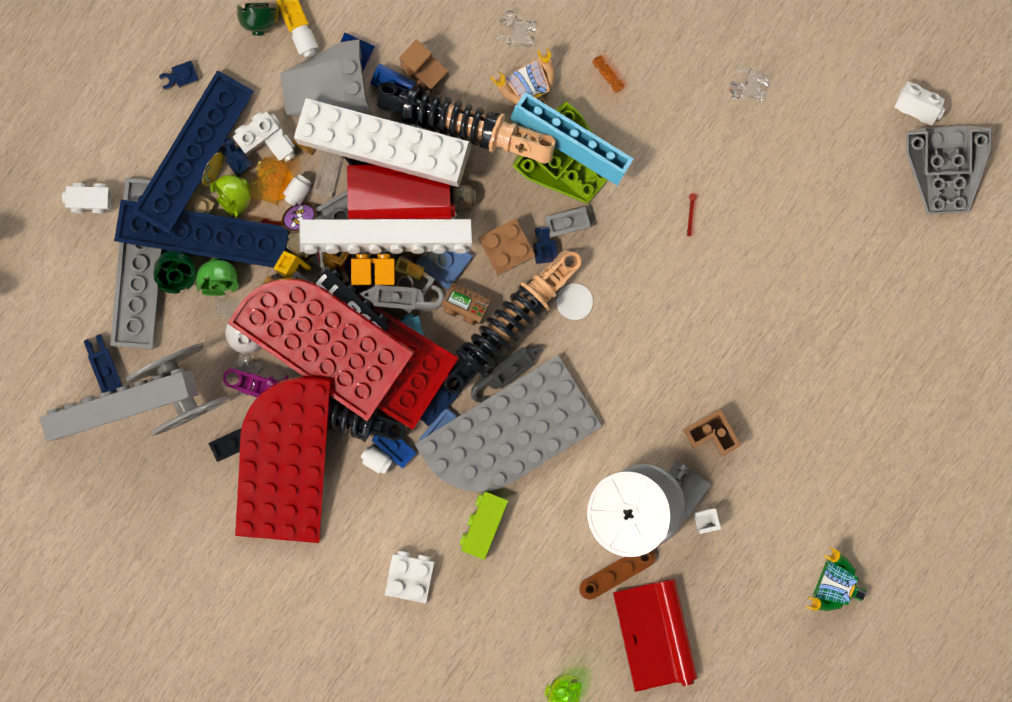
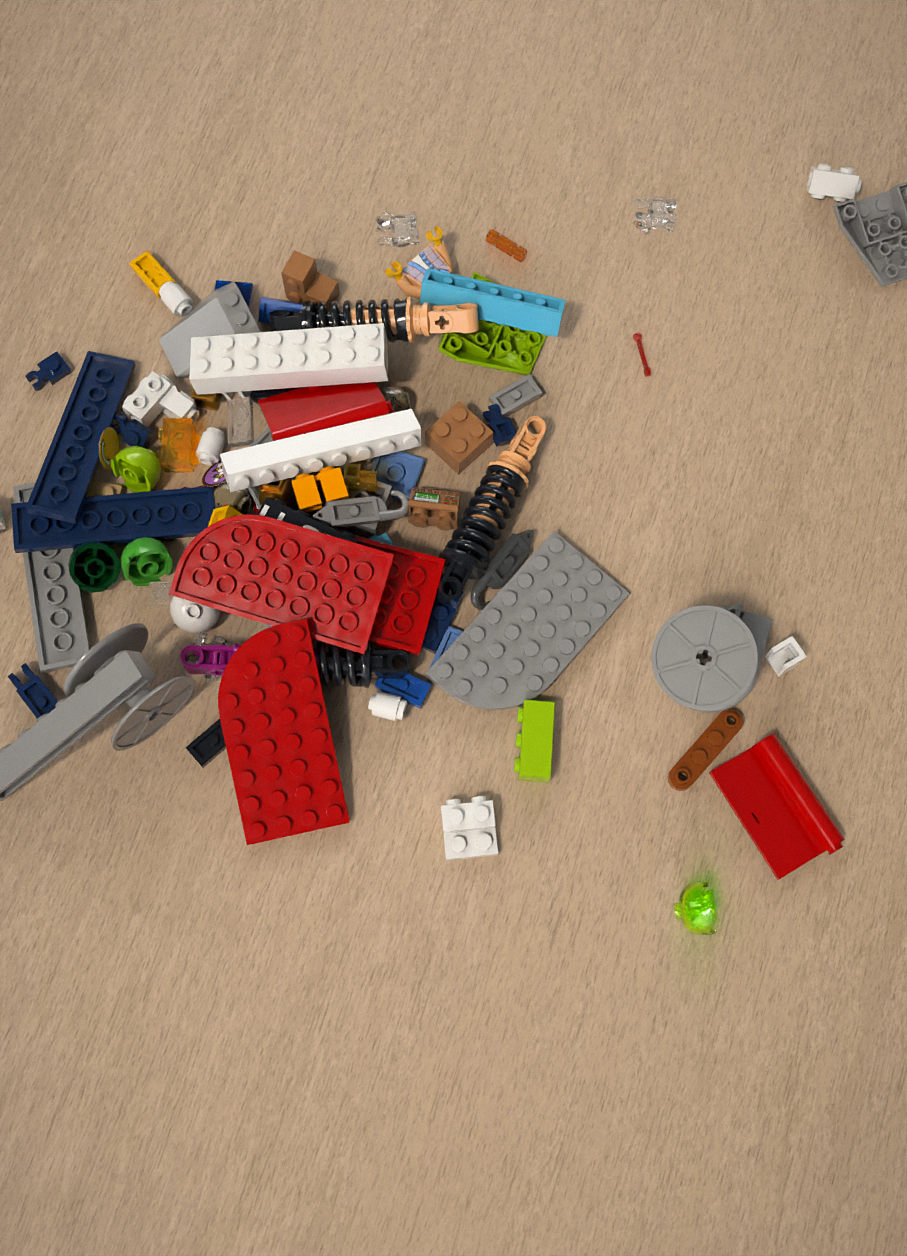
camera: 20 degrees left, 15 degrees down
dark green cylinder [237,3,279,36] -> none
white sticker [556,283,593,320] -> none
medium nougat brick [682,409,741,456] -> none

